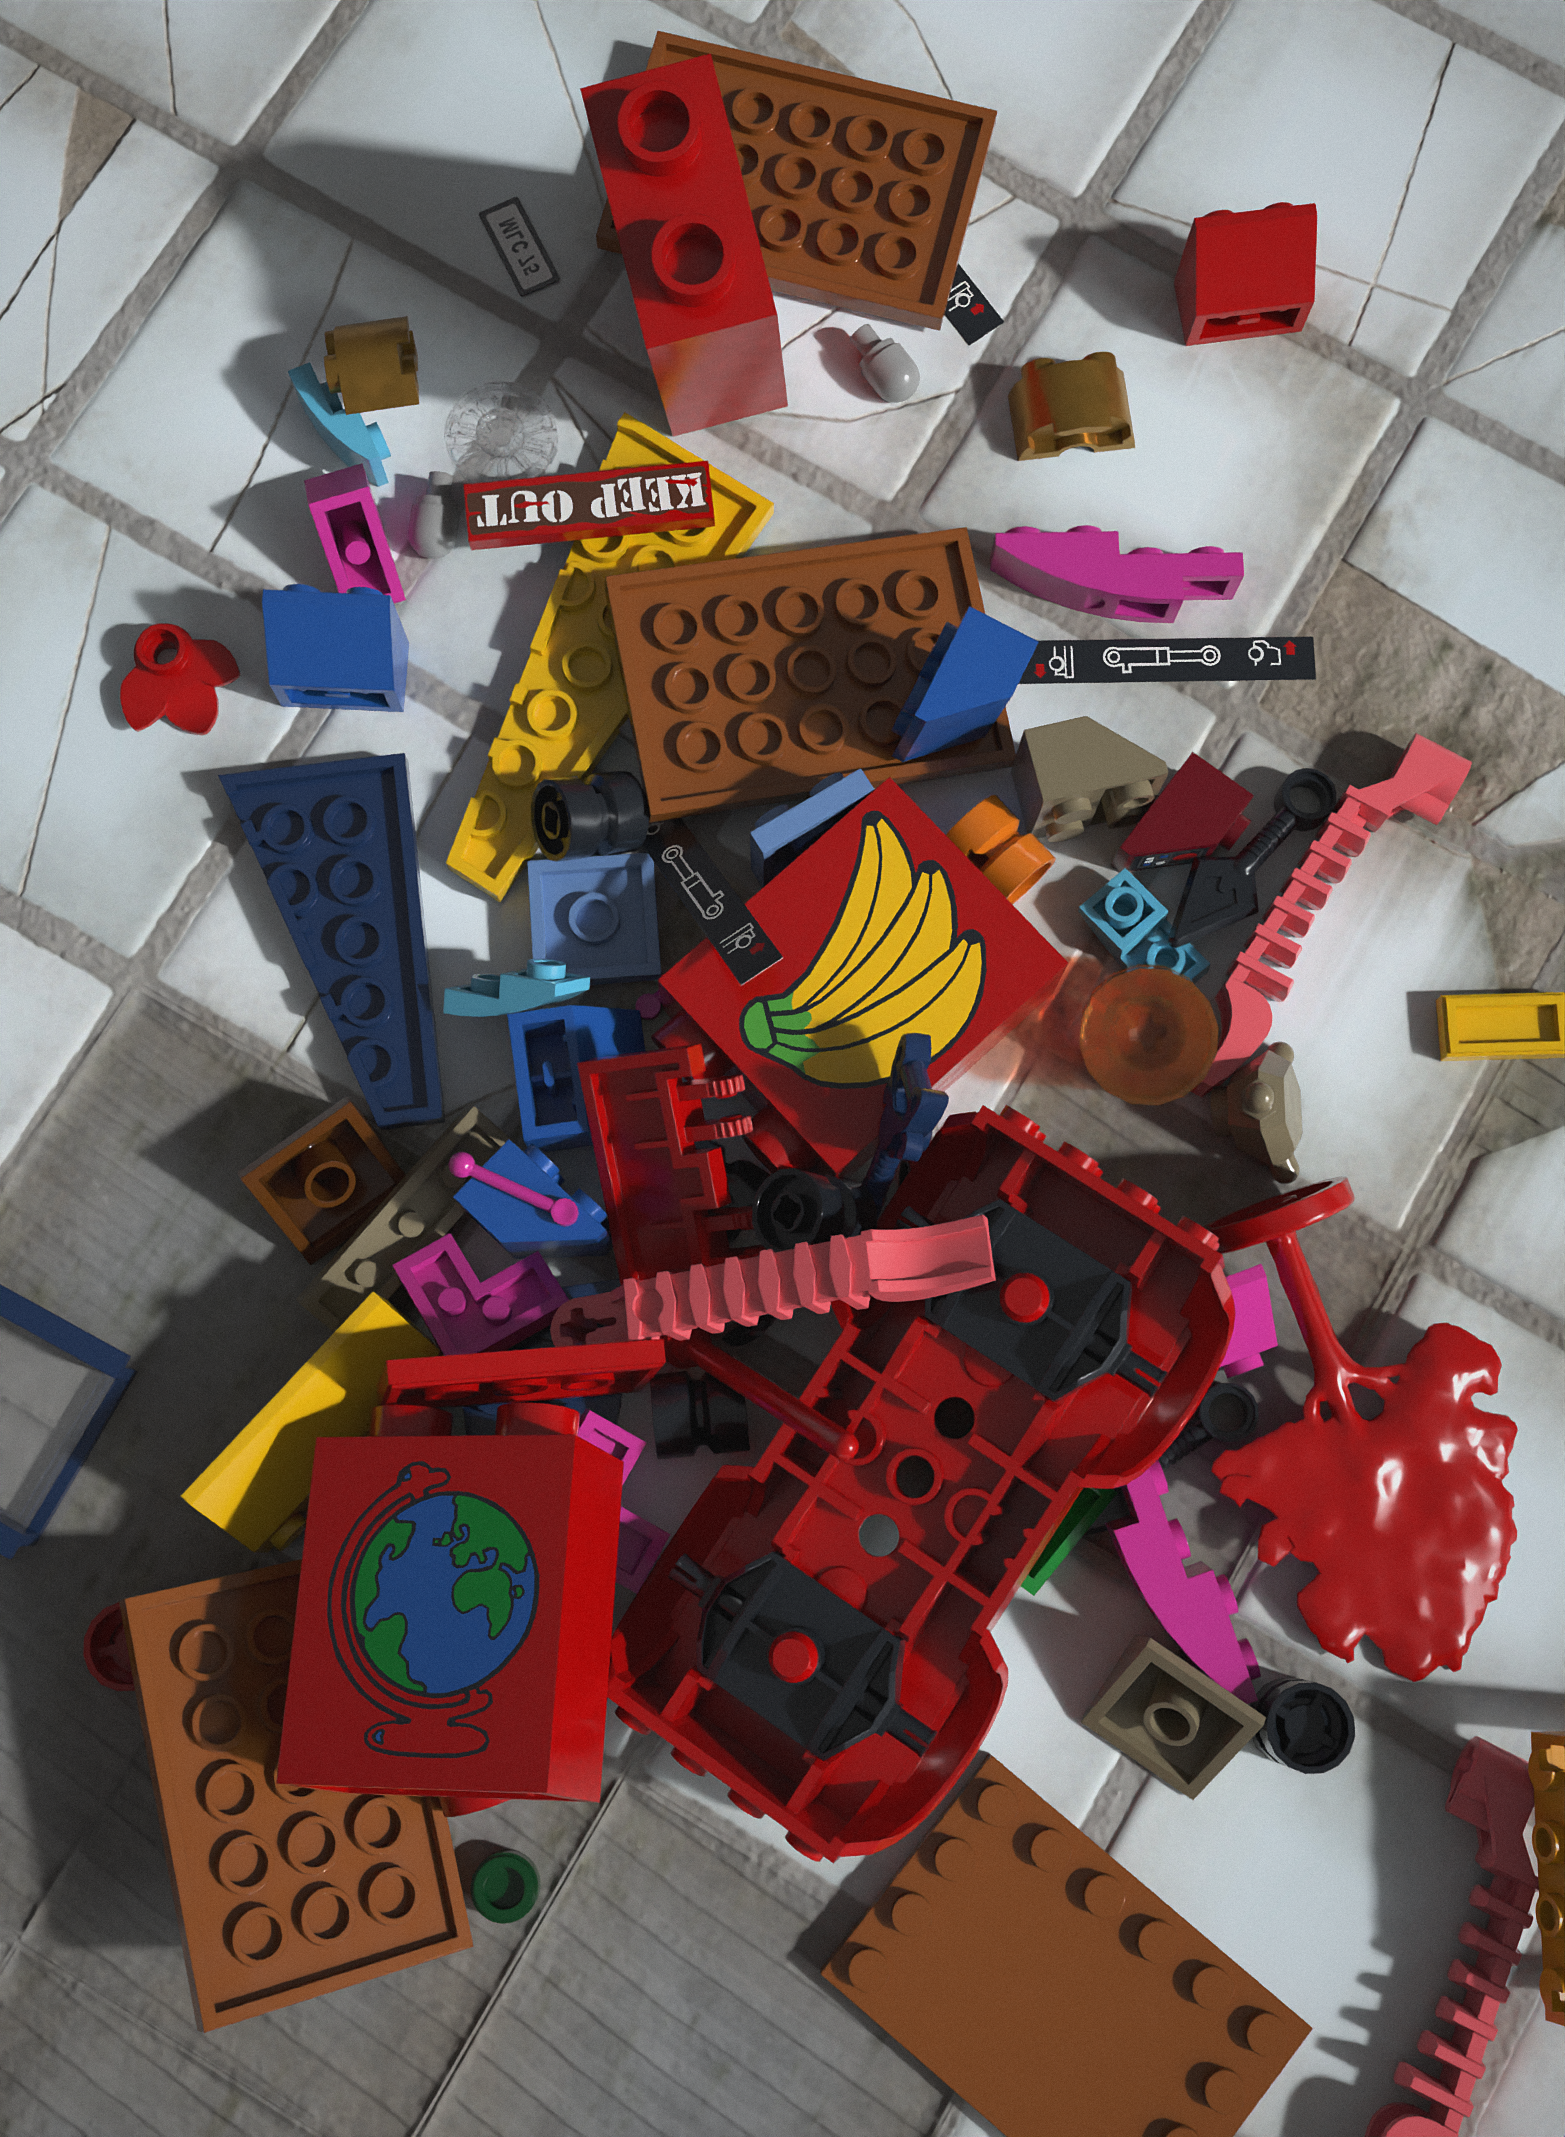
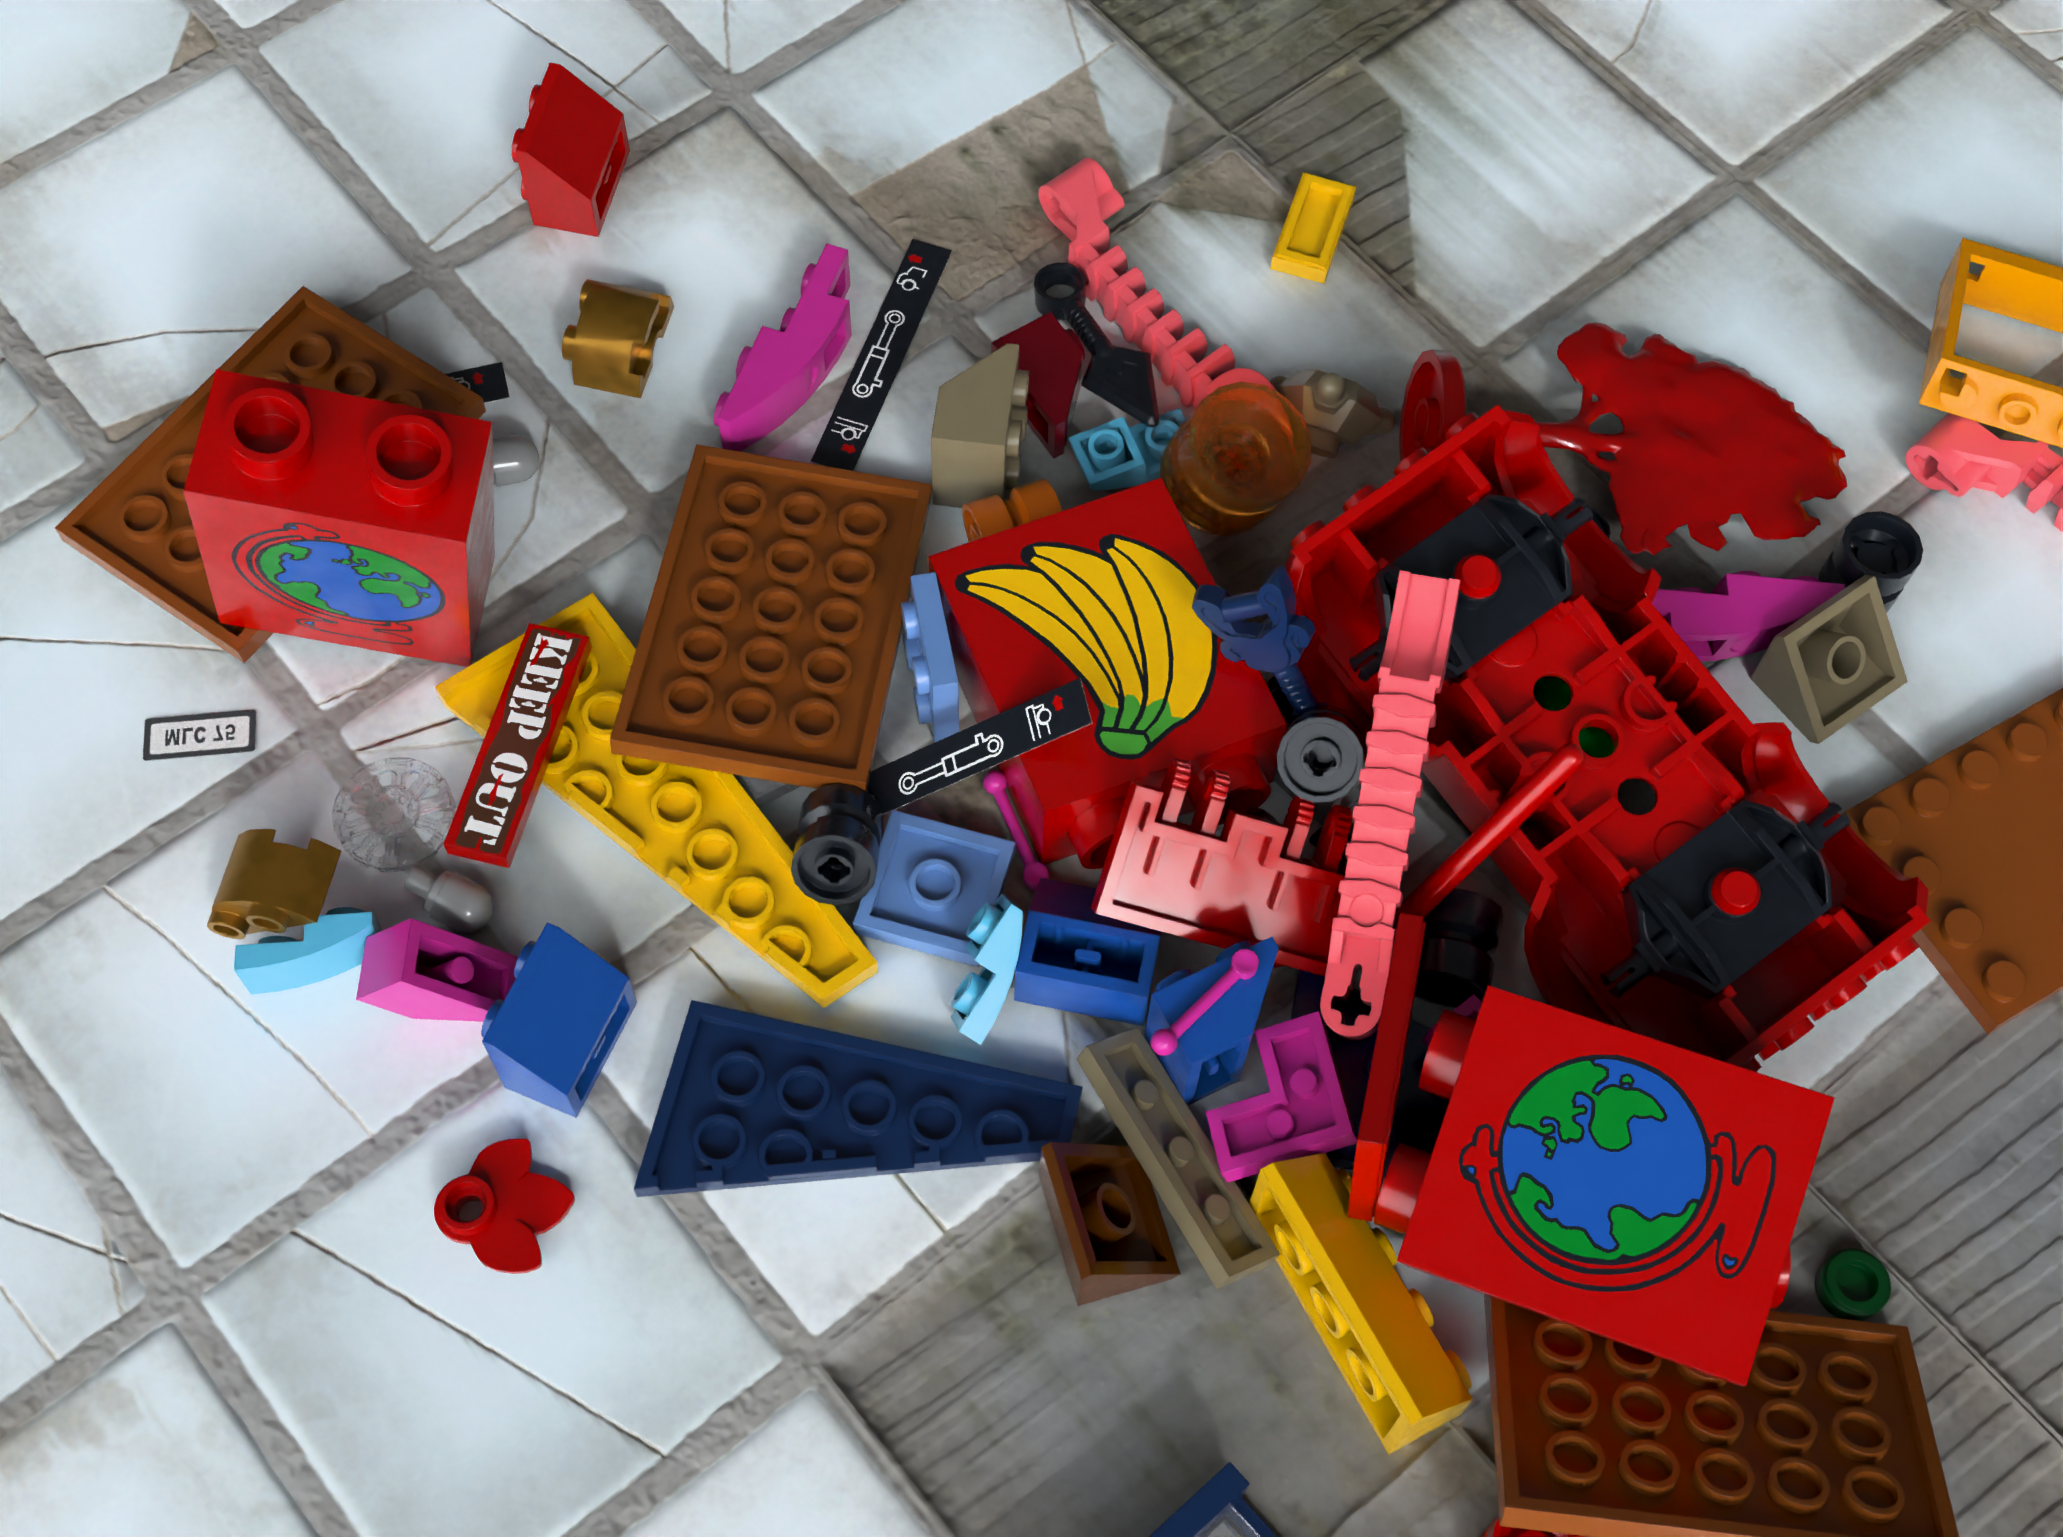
camera: 70 degrees left, 15 degrees down
blue slope [891,606,1039,762] -> none

